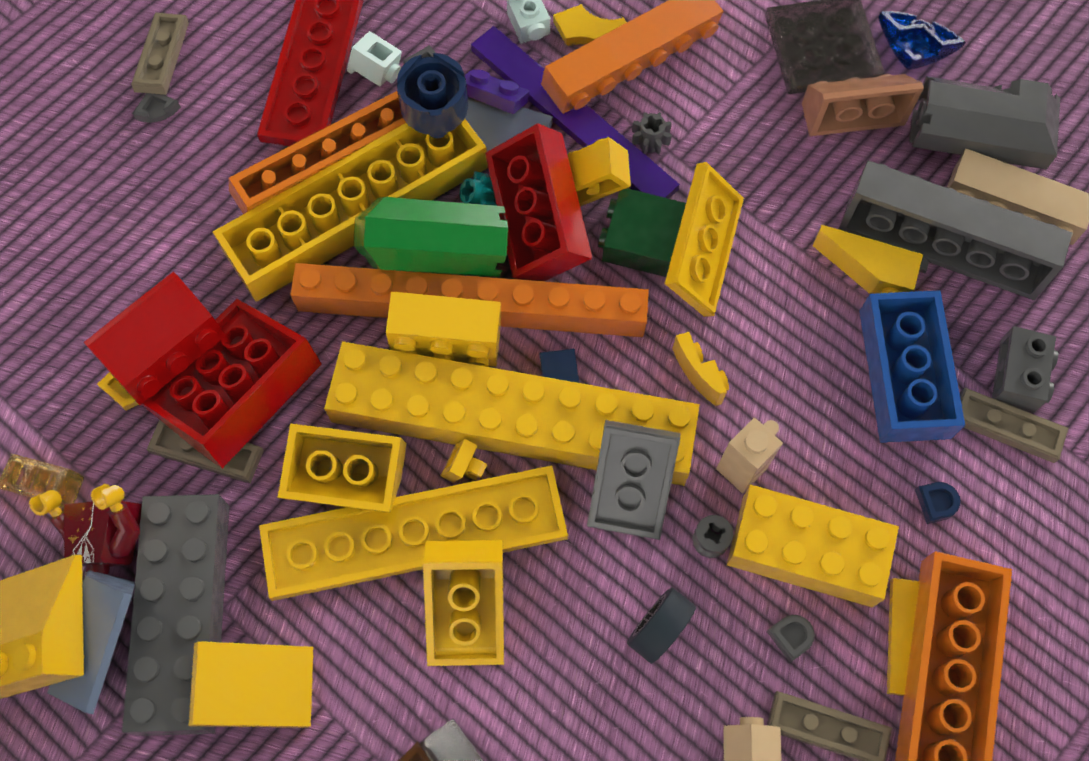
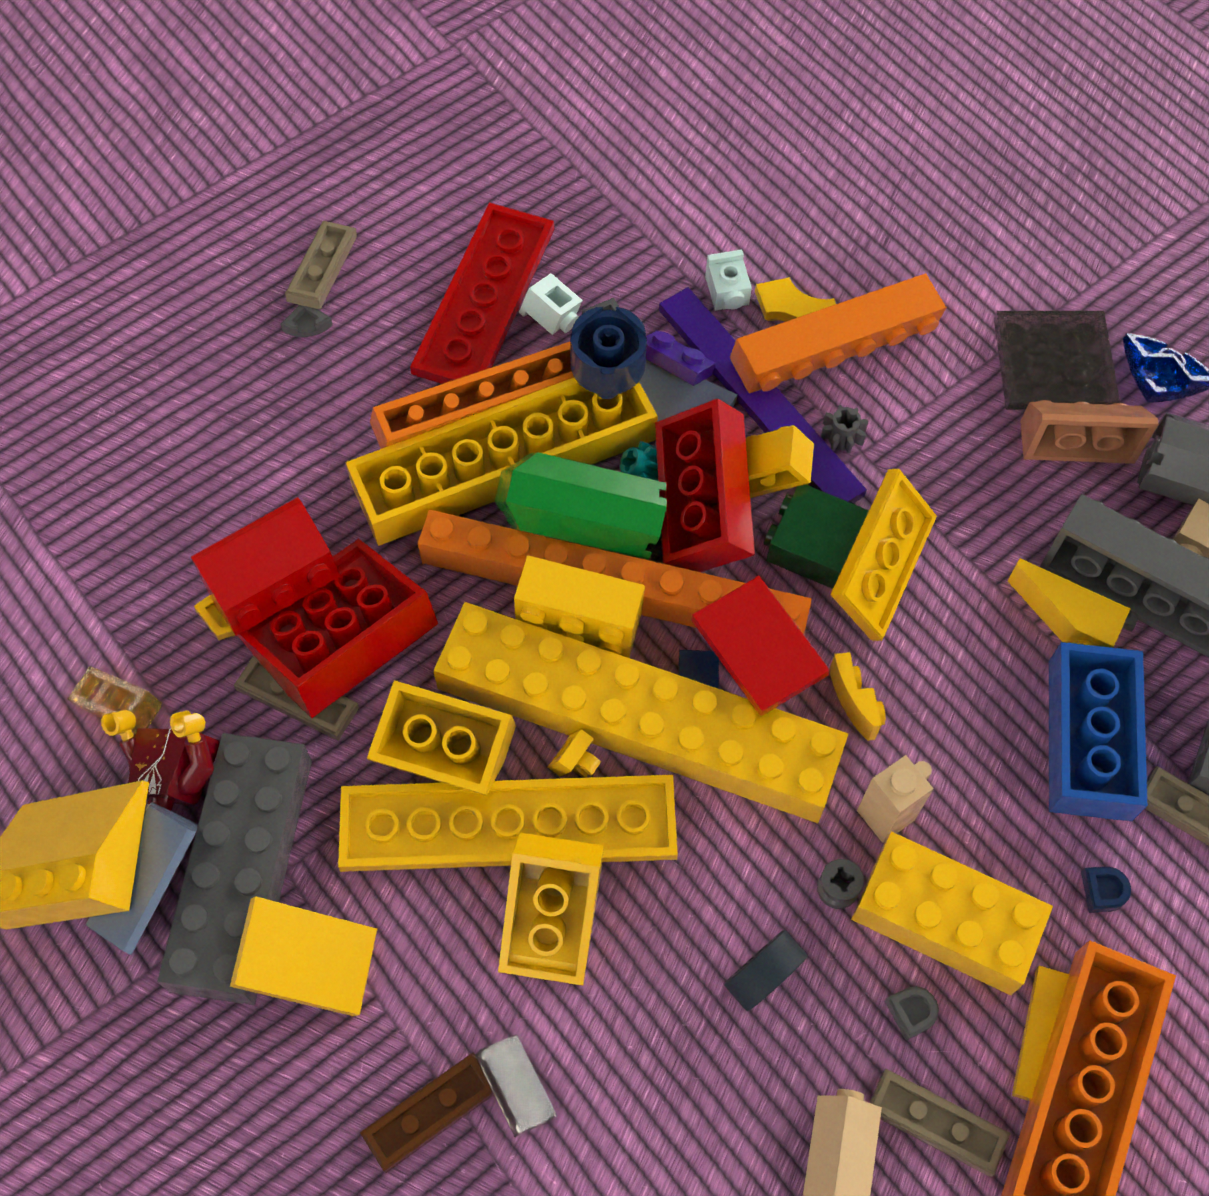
camera: 10 degrees right, 5 degrees down
dark grey tile [587,420,680,540] -> none
none -> red tile [691,576,830,716]

